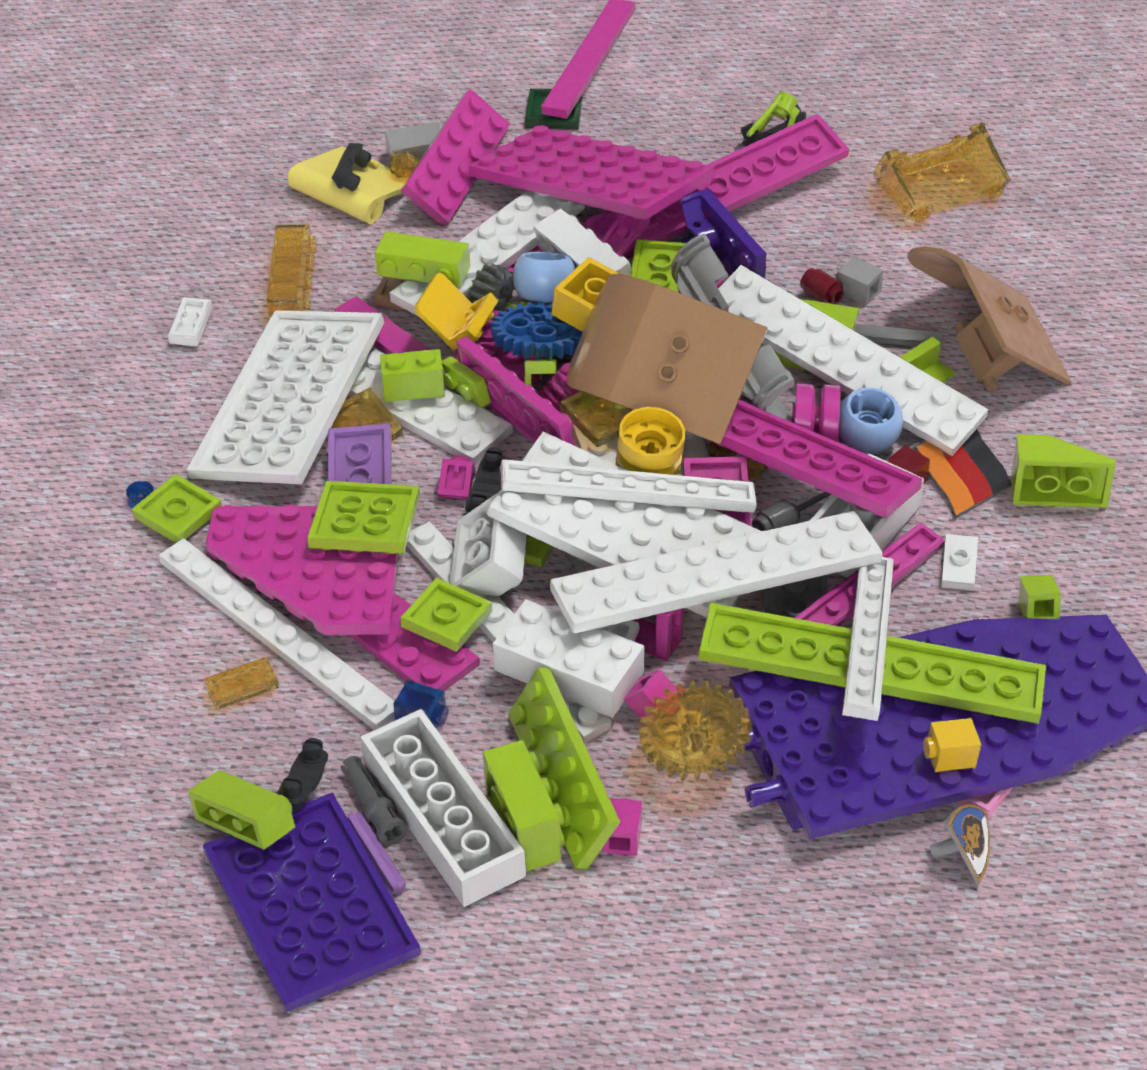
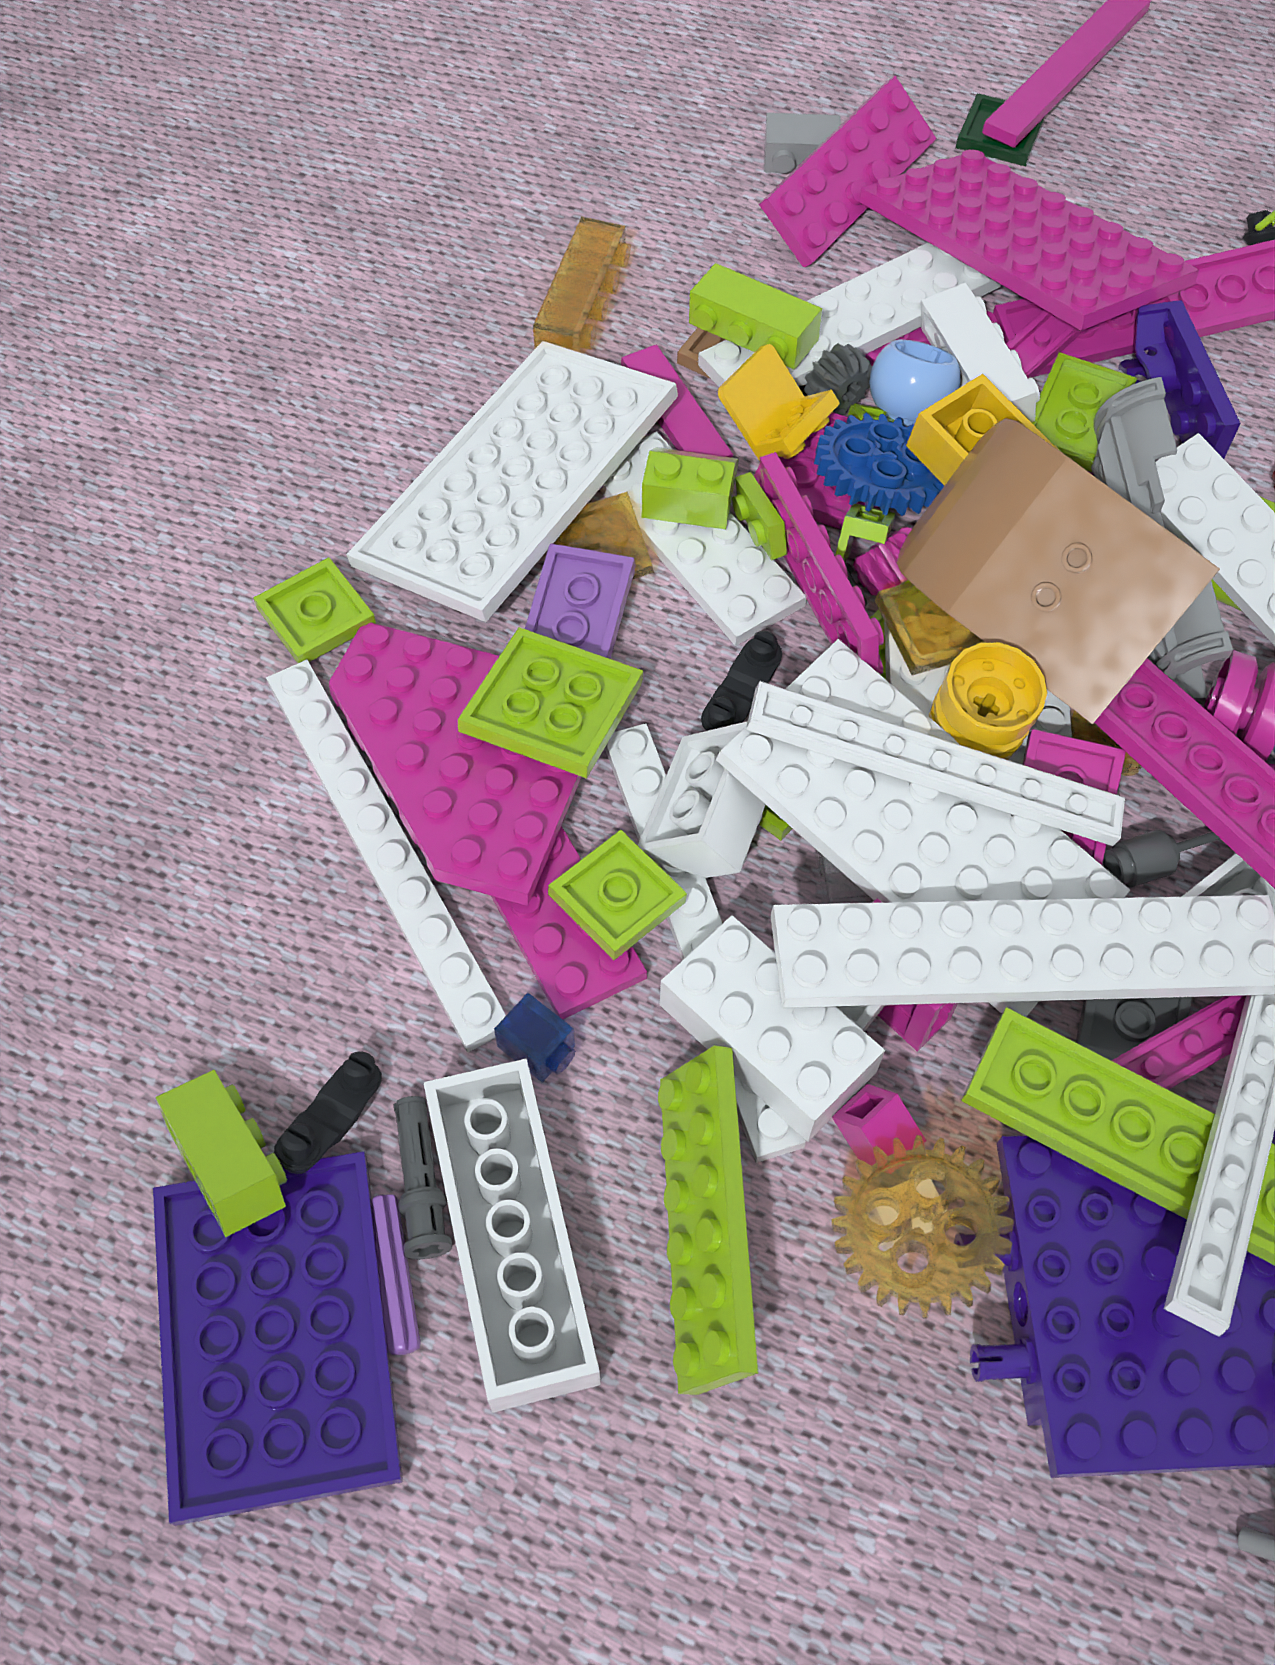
camera: 15 degrees right, 15 degrees up
clear blue bush [126,481,154,508] -> none
white plate [168,297,212,346] -> none
clear yellow plate [204,656,279,710] -> none
light yellow door [288,146,409,224] -> none
black piece [331,143,372,192] -> none
clear yellow cone [390,151,421,178] -> none
dark pink bracket [437,456,476,500] -> none
lime brick [483,740,565,871] -> none
dark pink brick [602,798,642,856] -> none

